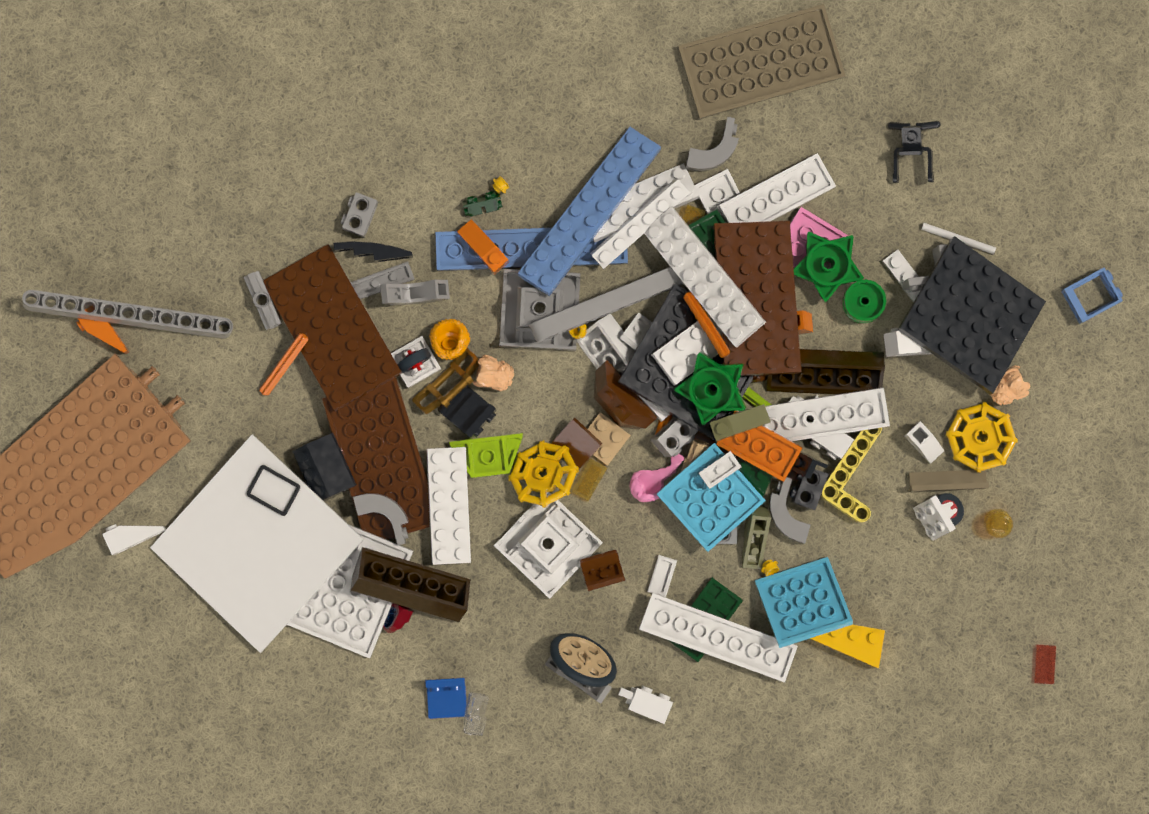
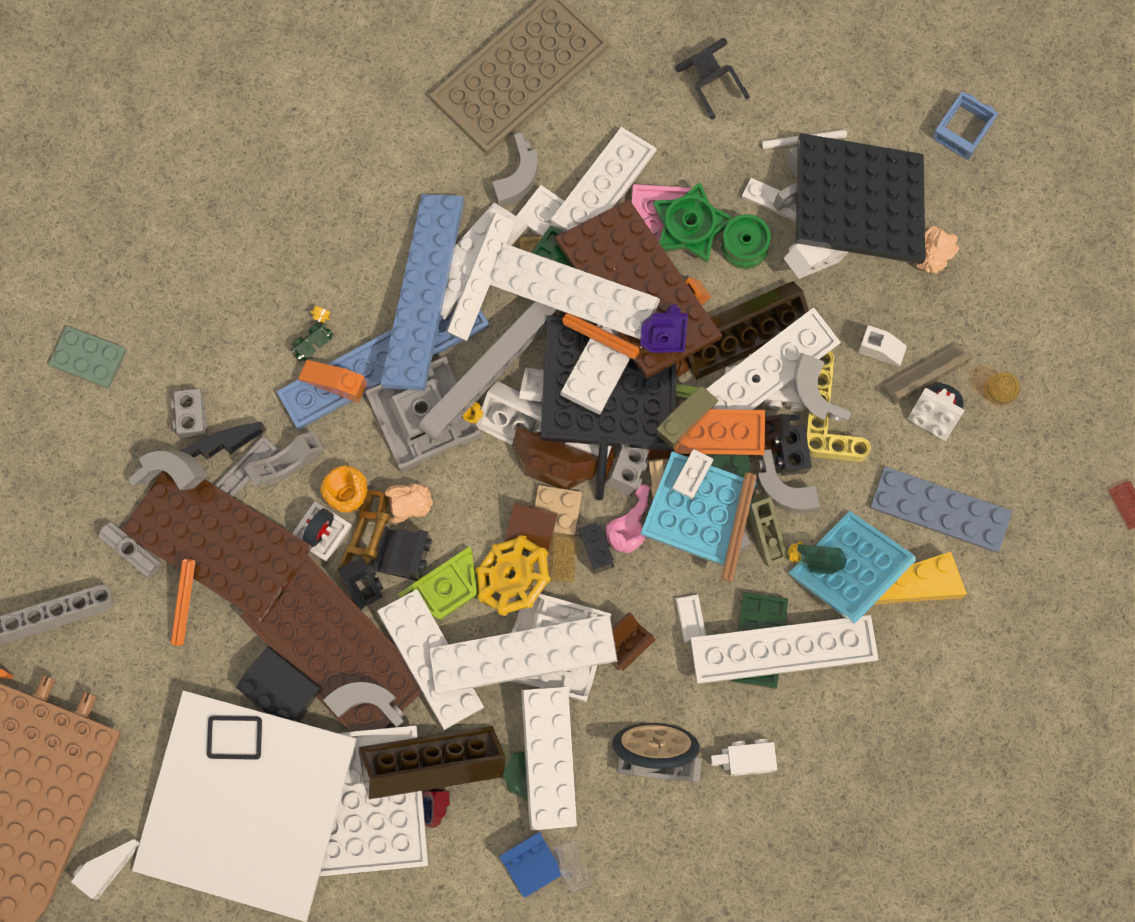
camera: 20 degrees left, 10 degrees down
green plate [675,352,746,425] -> none
yellow plate [945,402,1018,473] -> none
none -> sand green plate [48,326,127,389]
none -> light grey arch [129,450,208,490]
none -> black window [338,557,384,610]
none -> white plate [430,615,618,695]
none -> clear green slope [502,751,528,801]
none -> white plate [521,687,577,830]
none -> black window [578,522,614,574]
none -> black bar [595,439,609,500]
none -> dark purple piece [640,304,688,352]
none -> medium nougat axle [721,473,757,582]
none -> light grey arch [794,353,852,422]
none -> clear green slope [797,544,847,574]
none -> sand blue plate [870,467,1012,553]

